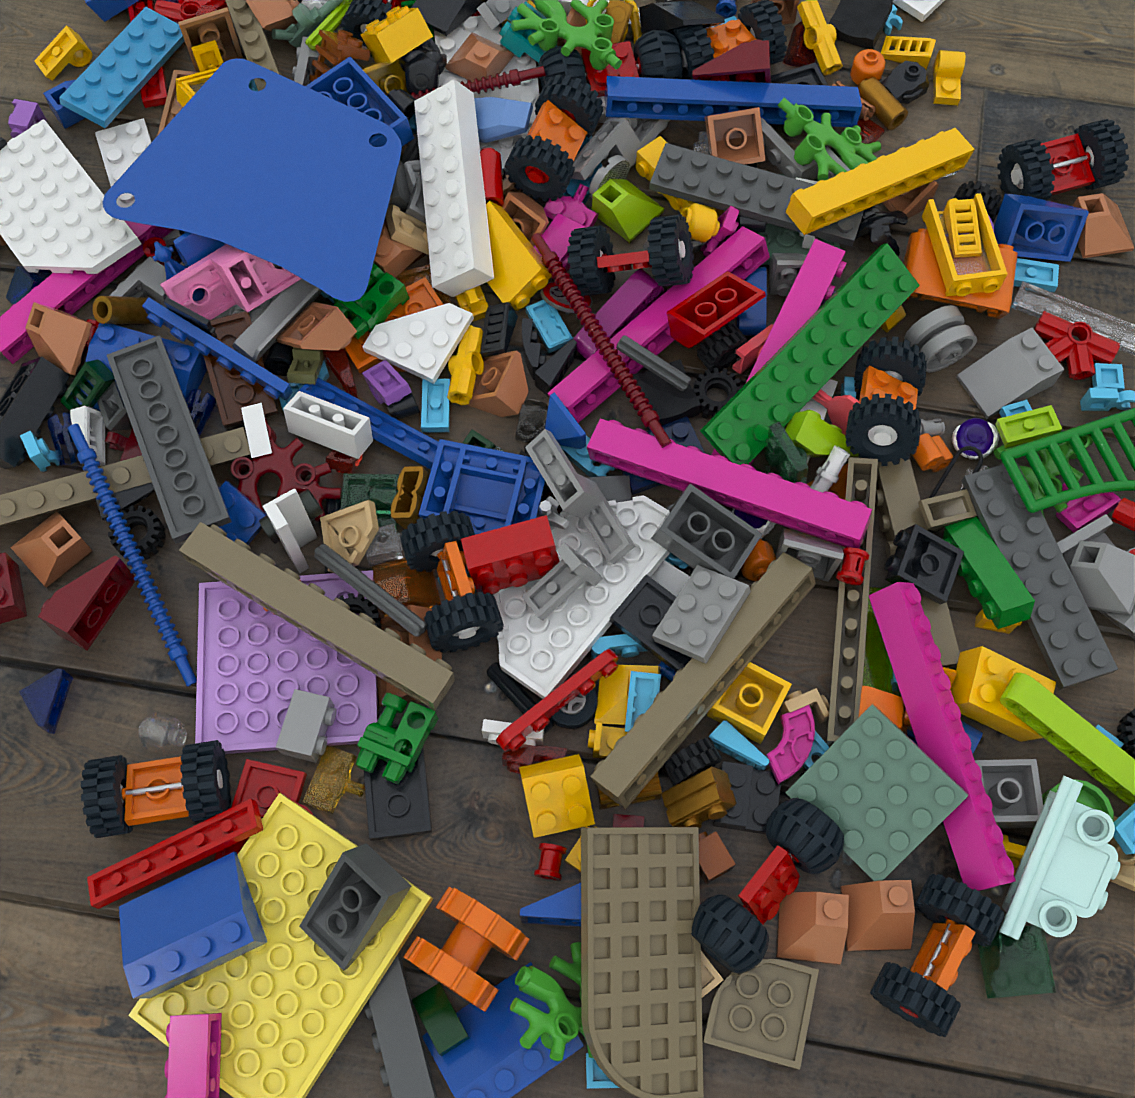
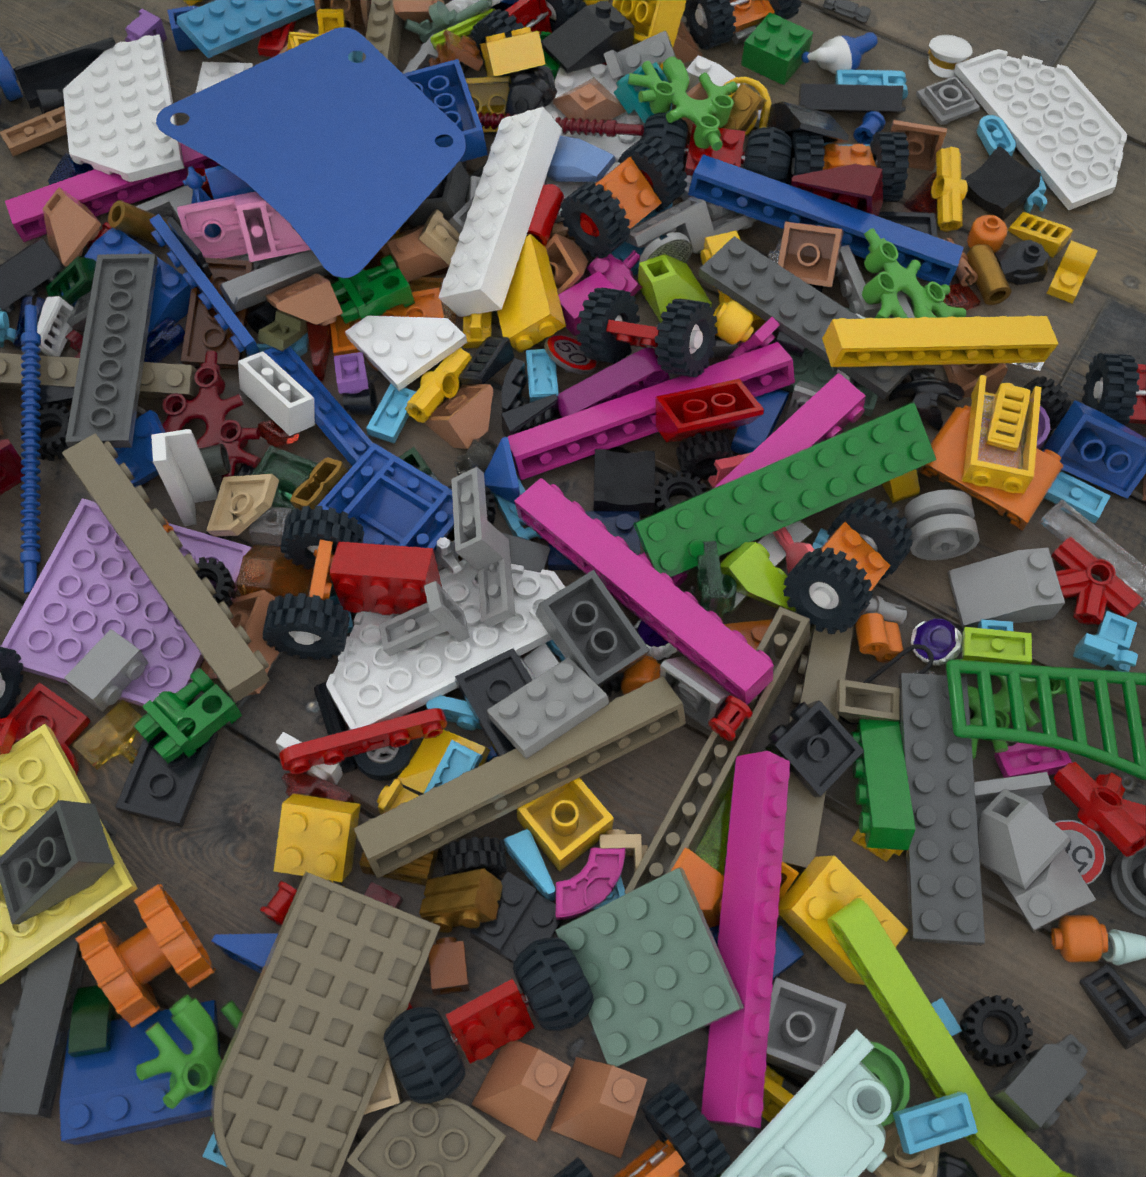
camera: 20 degrees right, 5 degrees down
white sticker [241,403,272,458] -> none
dark grey axle [314,544,427,637] -> none
black hat [387,89,417,120] -> none
dark red hose [531,233,672,448] -> none
dark grey axle [616,335,691,391] -> none
white pin [810,445,851,493] -> none

